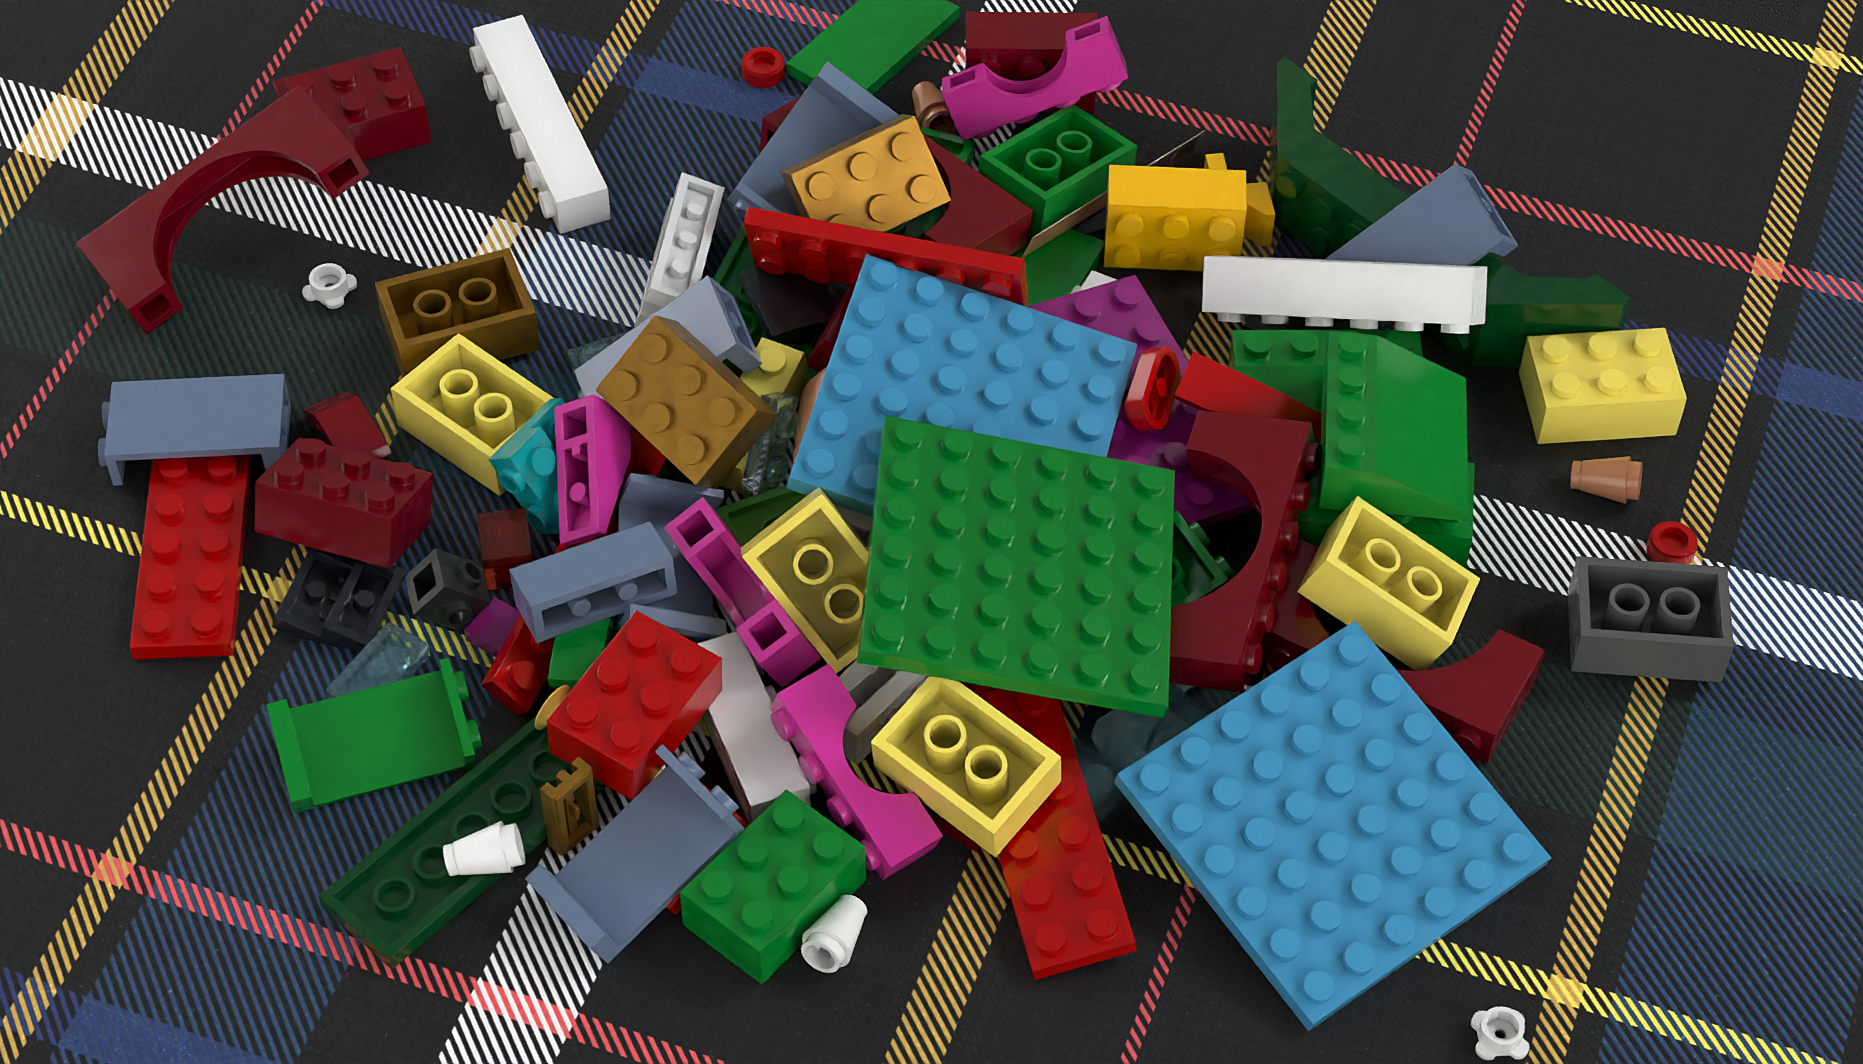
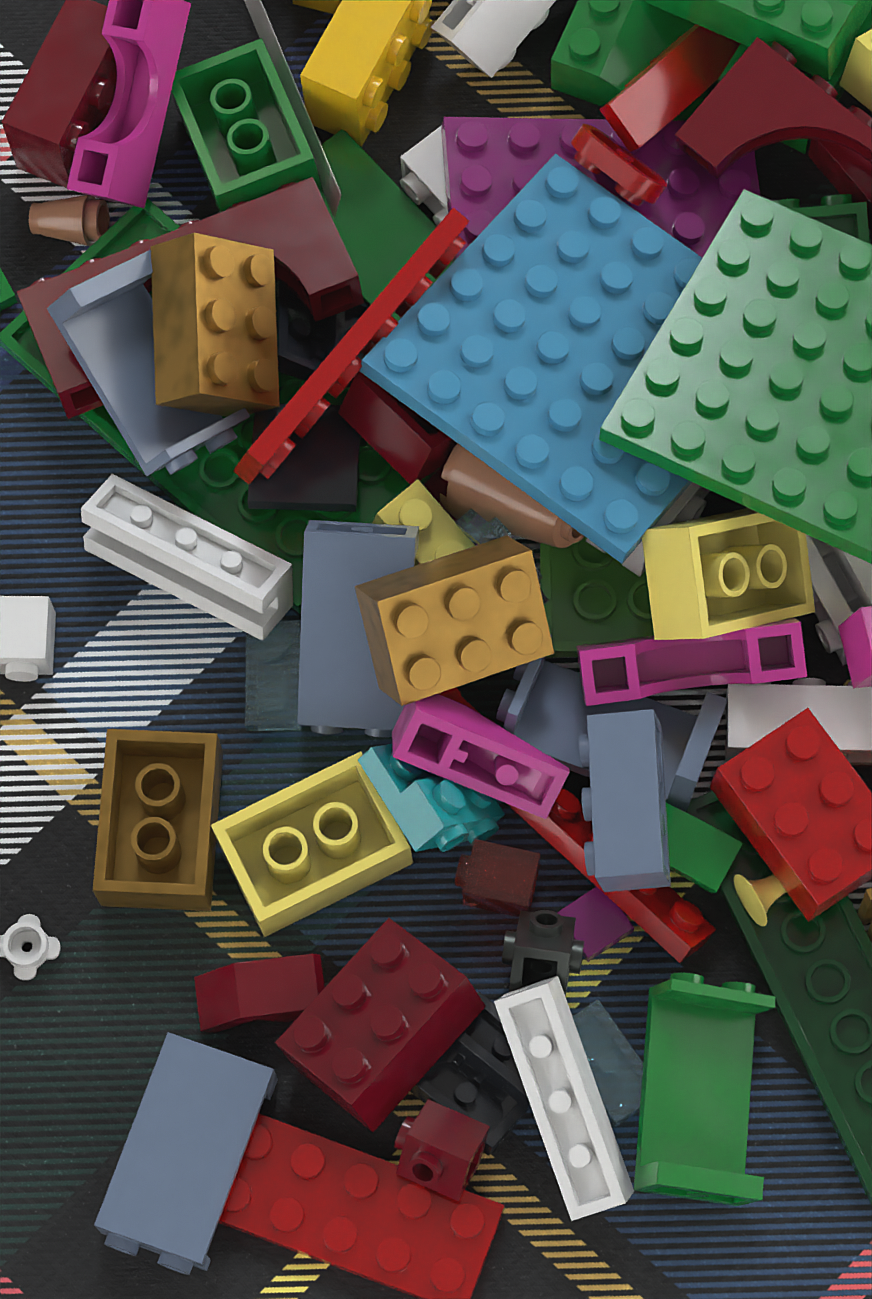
camera: 60 degrees left, 20 degrees up
none -> dark red brick [394,1099,490,1201]
none -> white brick [494,976,634,1221]

